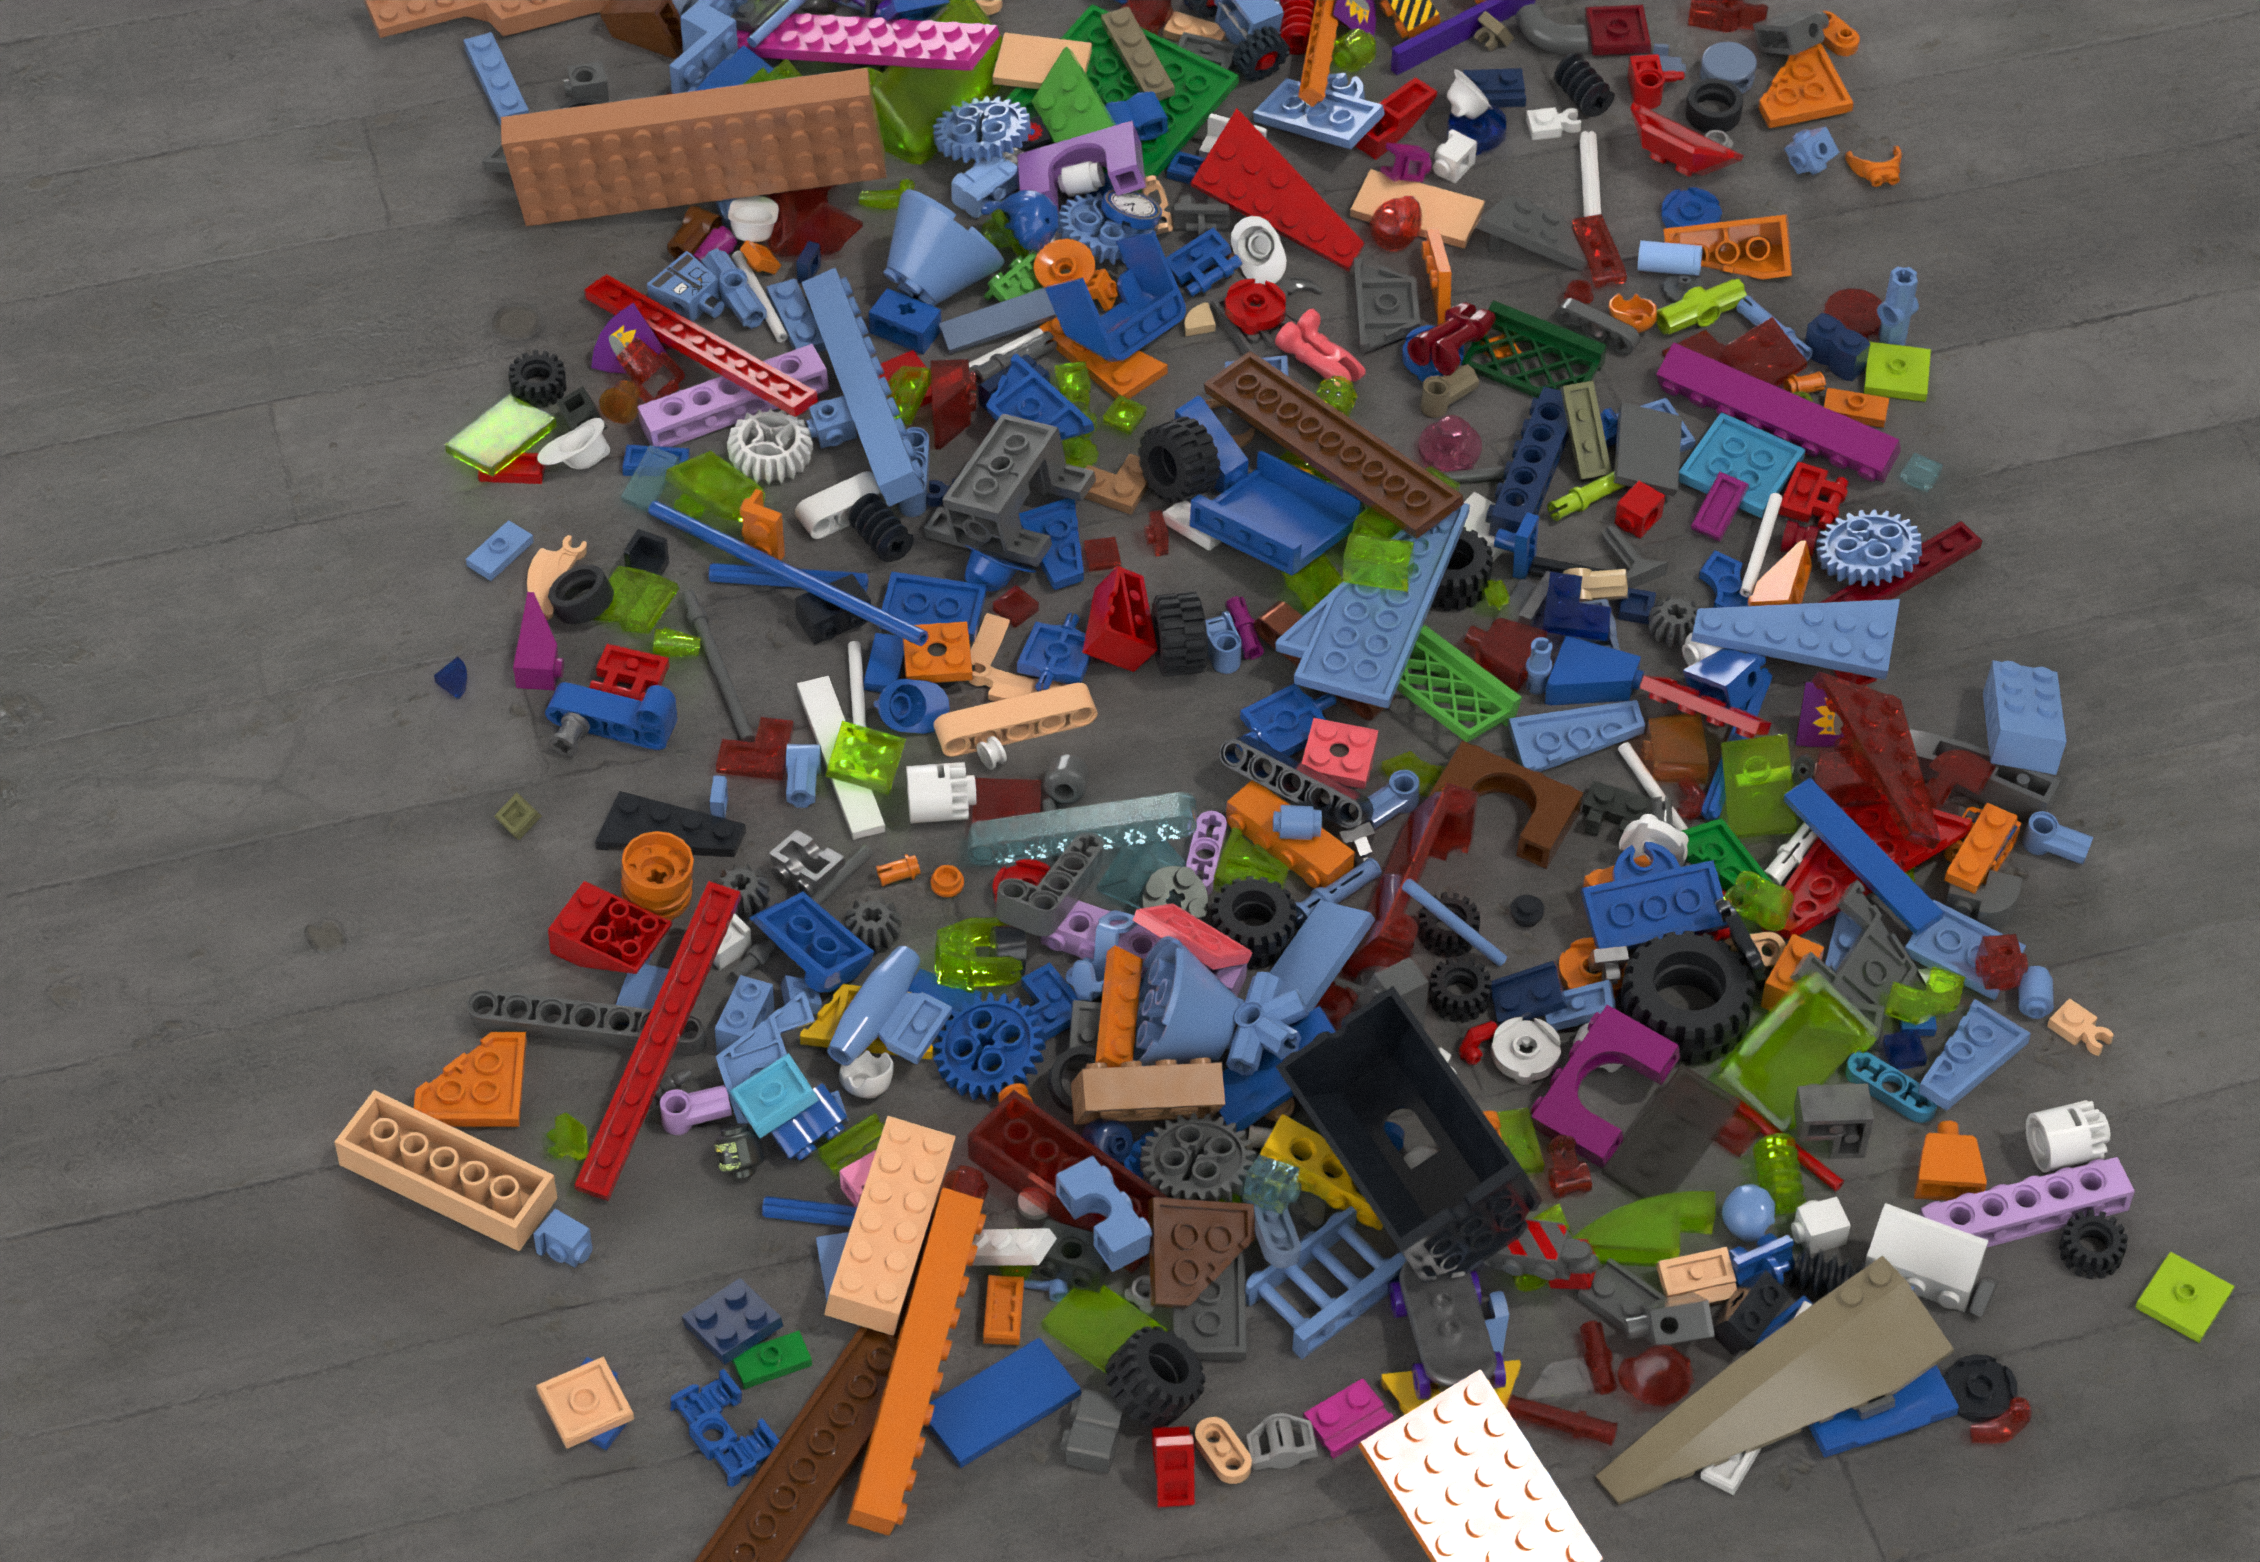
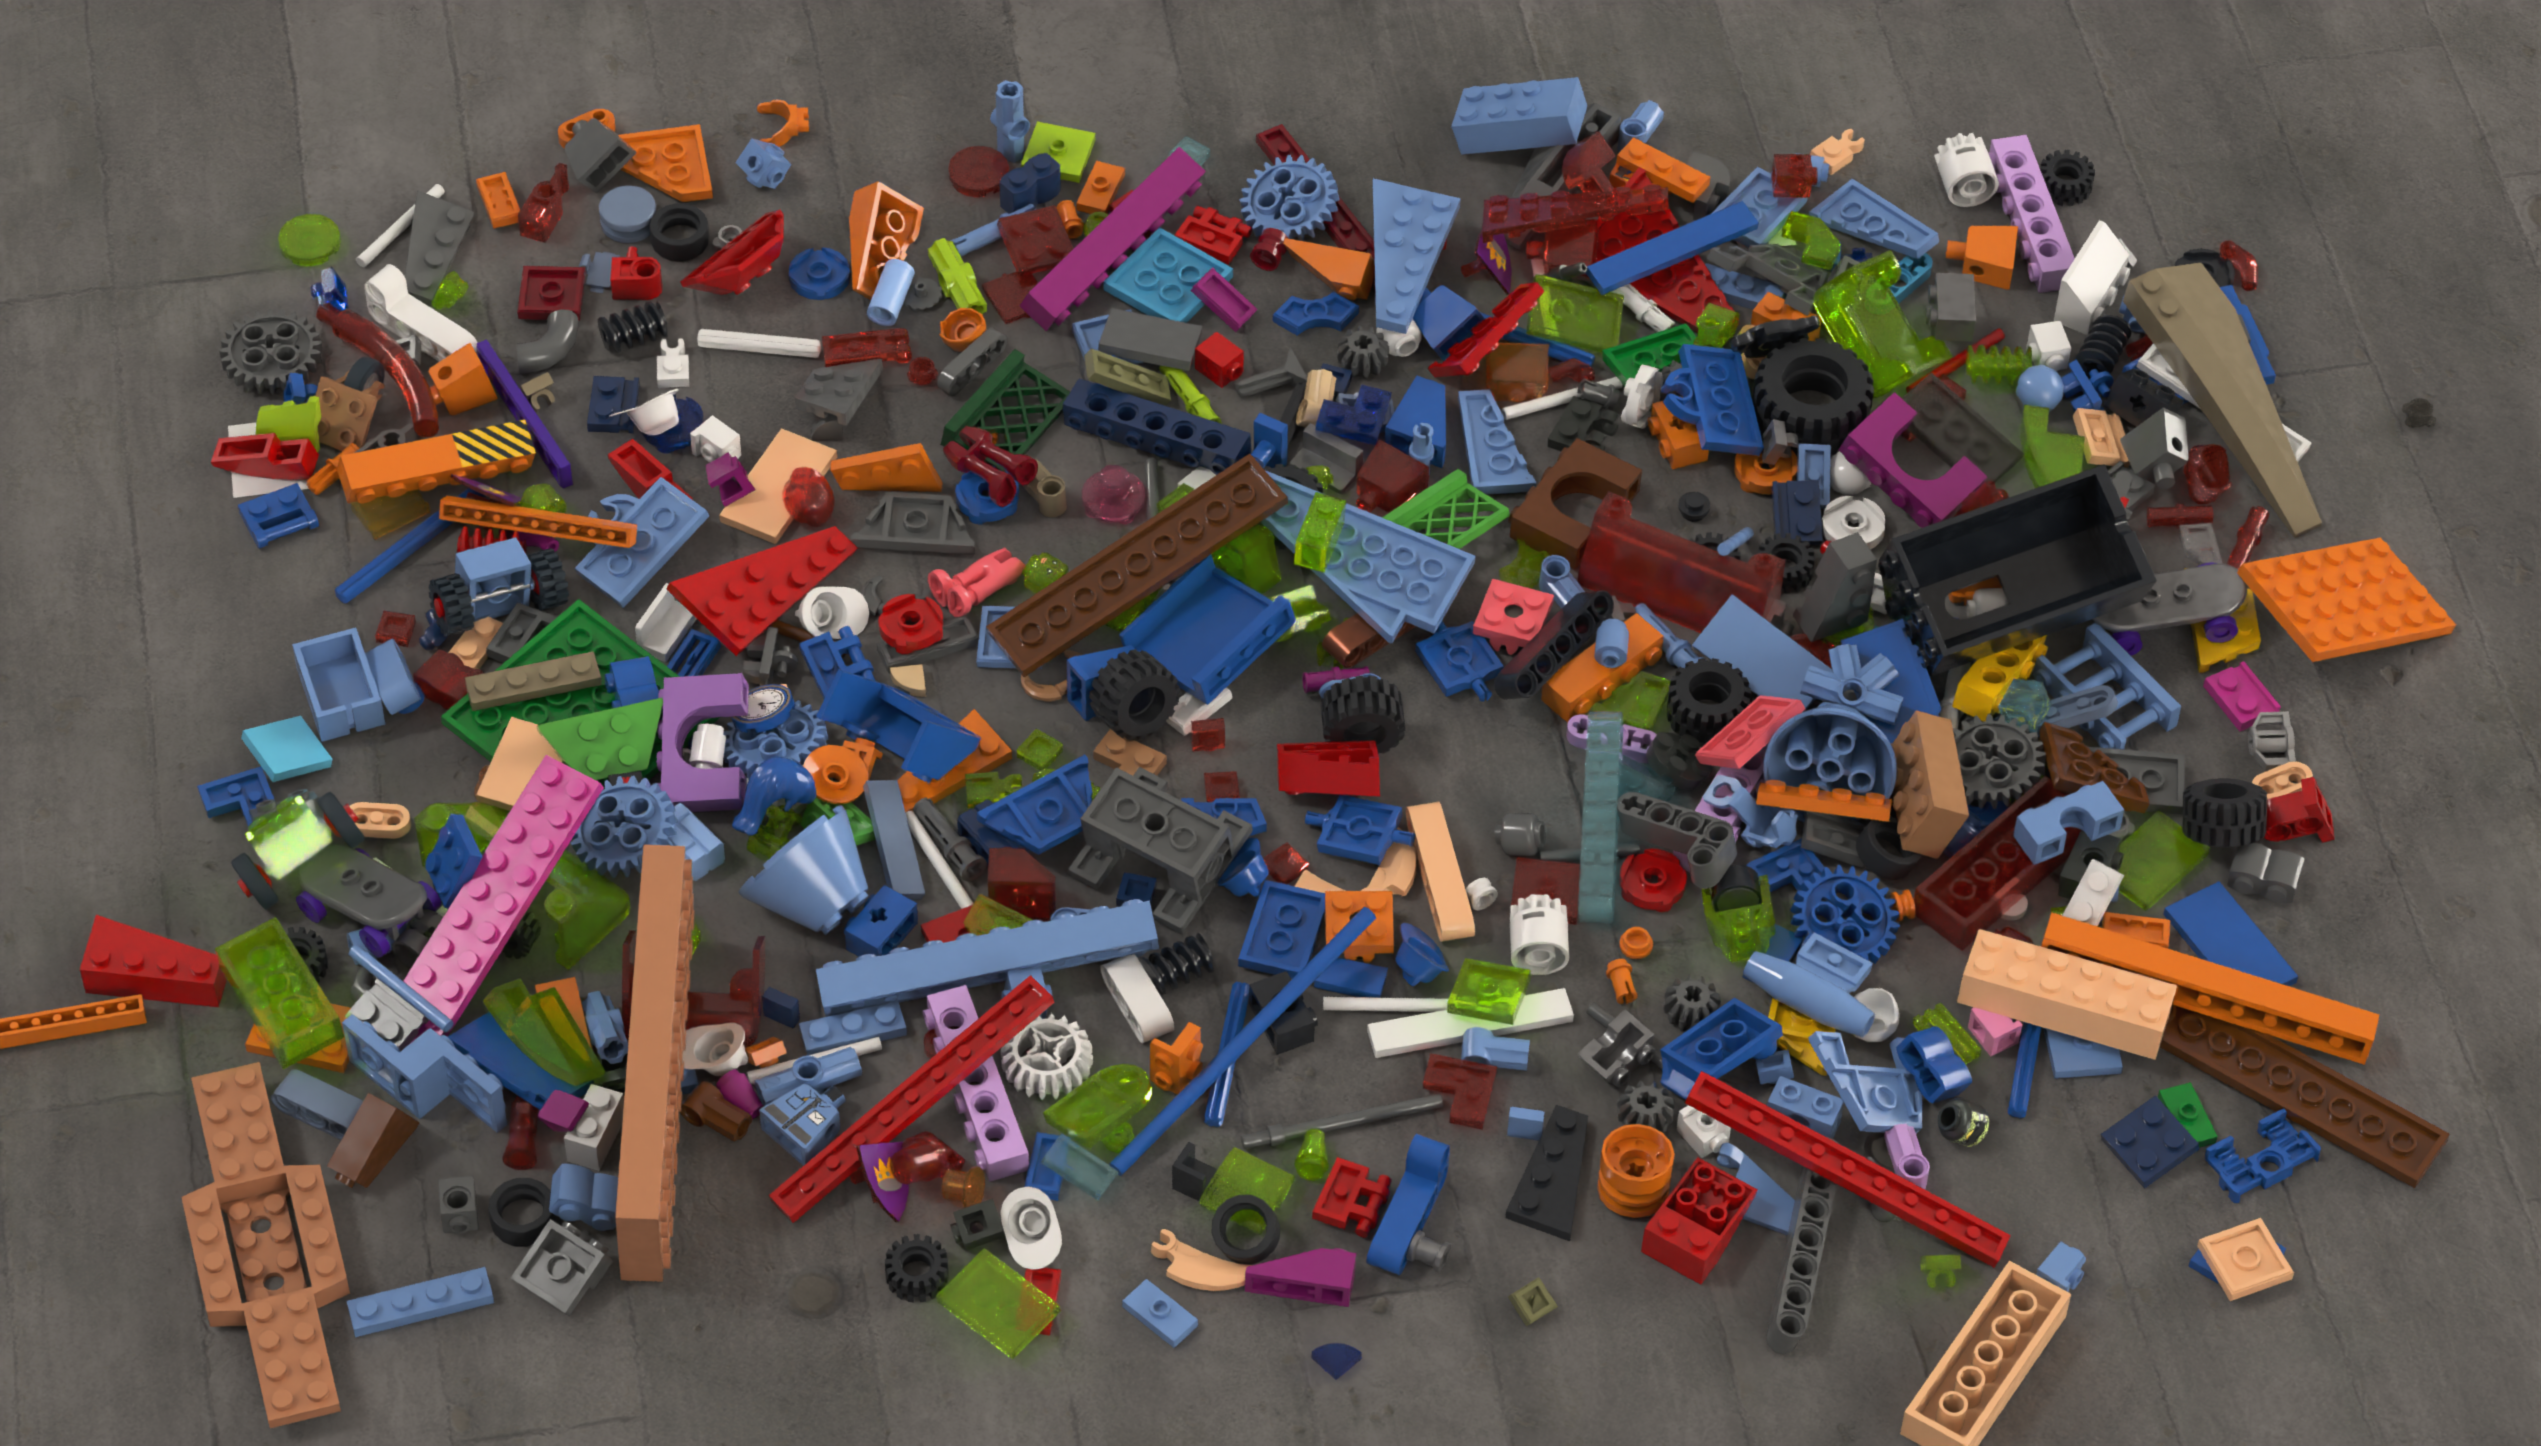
camera: 85 degrees left, 0 degrees up
orange plate [414,1032,527,1127] -> none
medium azure tile [729,1053,819,1138] -> none
white piece [1740,493,1782,597] -> none
lime plate [2135,1251,2235,1343] -> none

